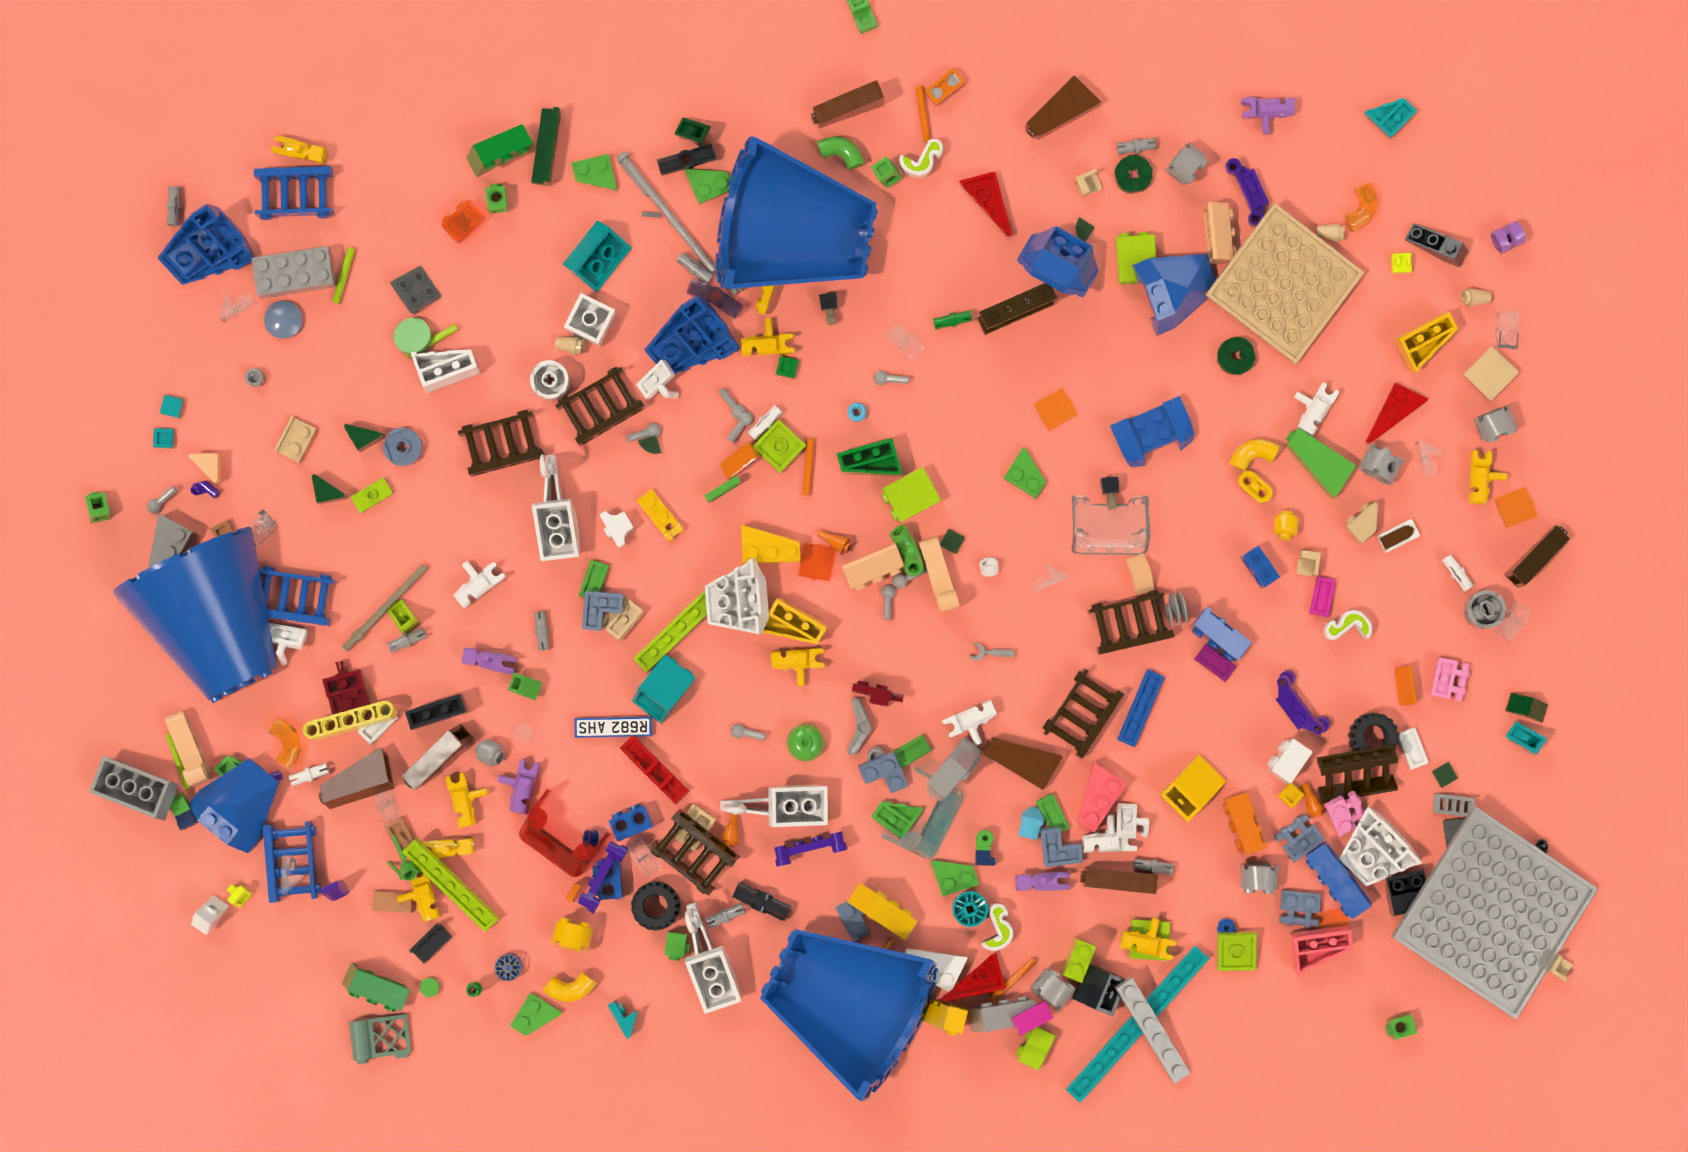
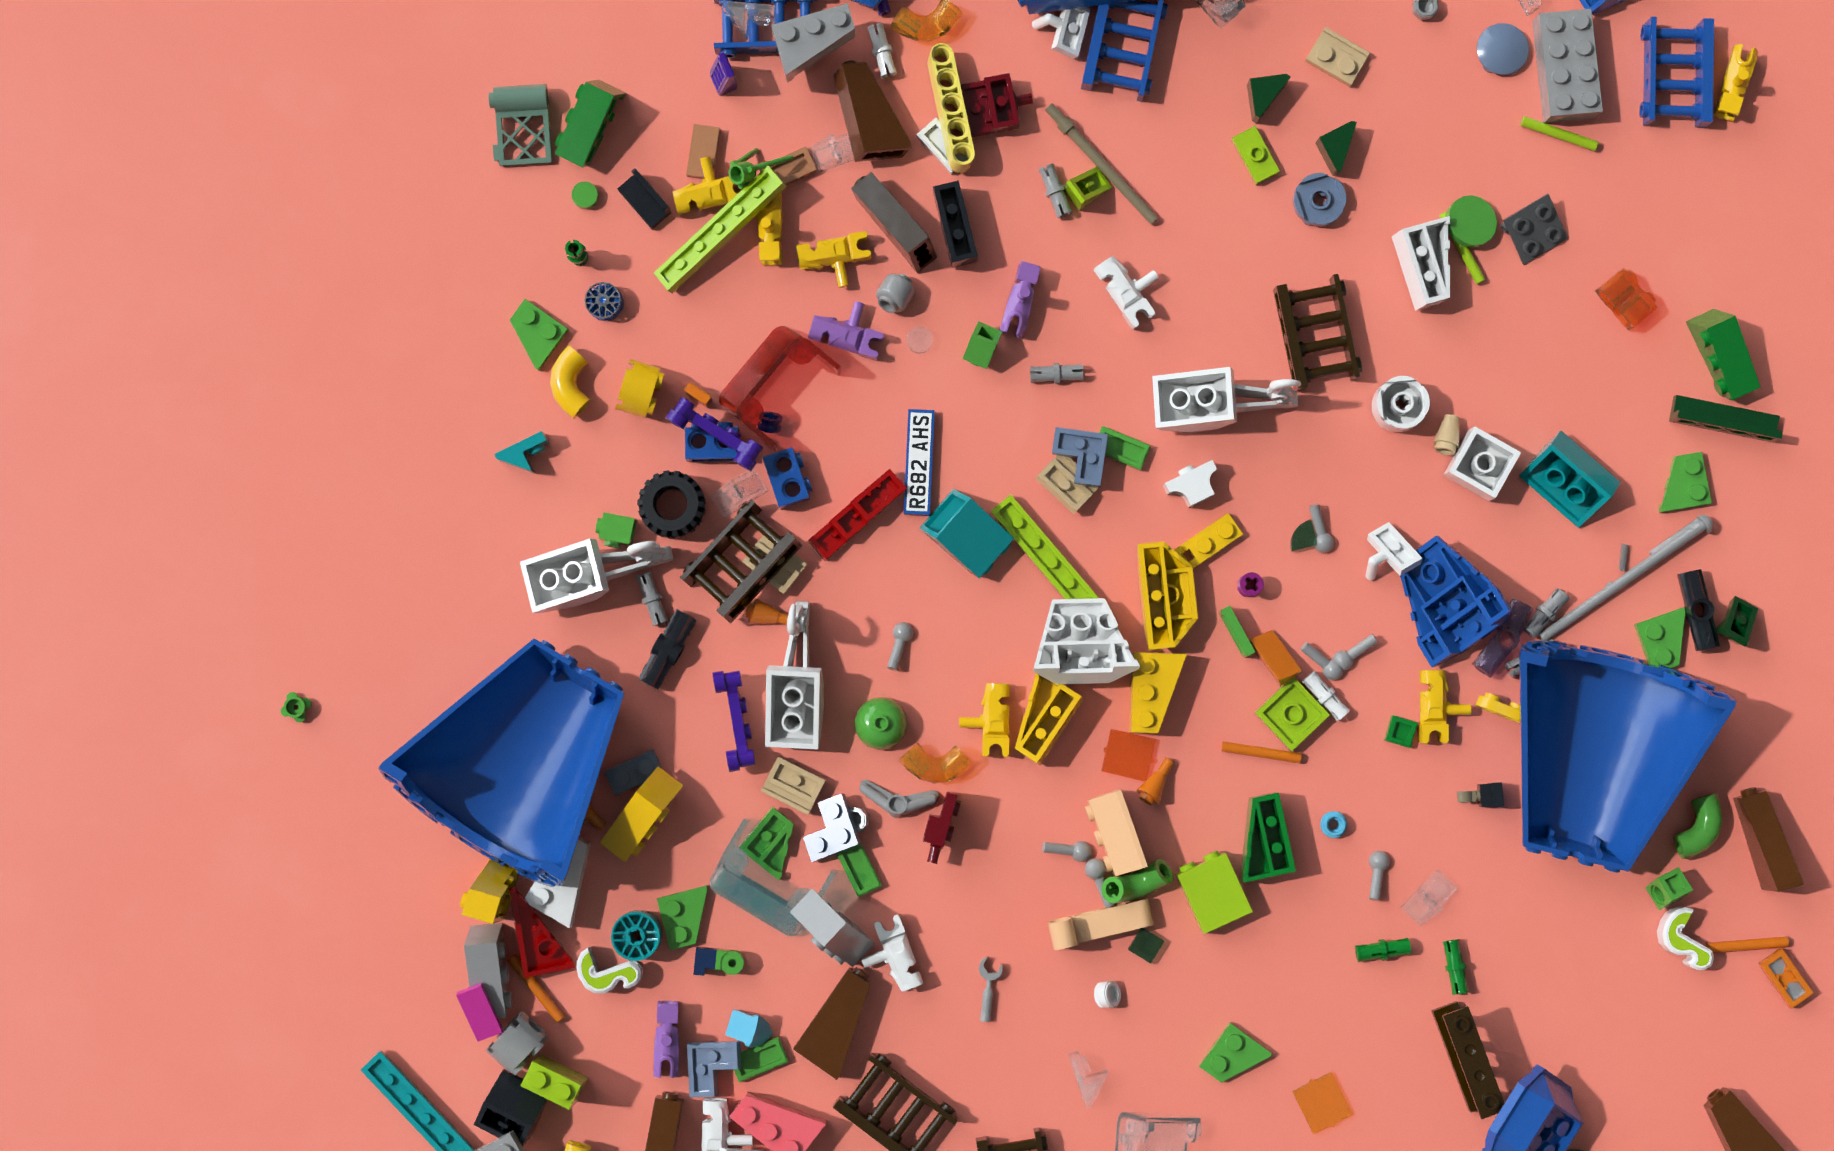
camera: 95 degrees right, 0 degrees up
bright green brick [485,184,509,214] -> none
dark brown fence [555,366,645,447] -> none
red wing [959,171,1012,237] -> none
lime brick [1015,1027,1055,1071] -> none
none -> tan plate [761,757,826,815]
none -> light grey wedge [771,3,856,83]
none -> clear yellow cylinder [899,743,973,784]
none -> yellow wedge [1137,541,1198,650]
none -> magenta bush [1237,572,1264,597]
none -> green pin [1355,938,1411,962]

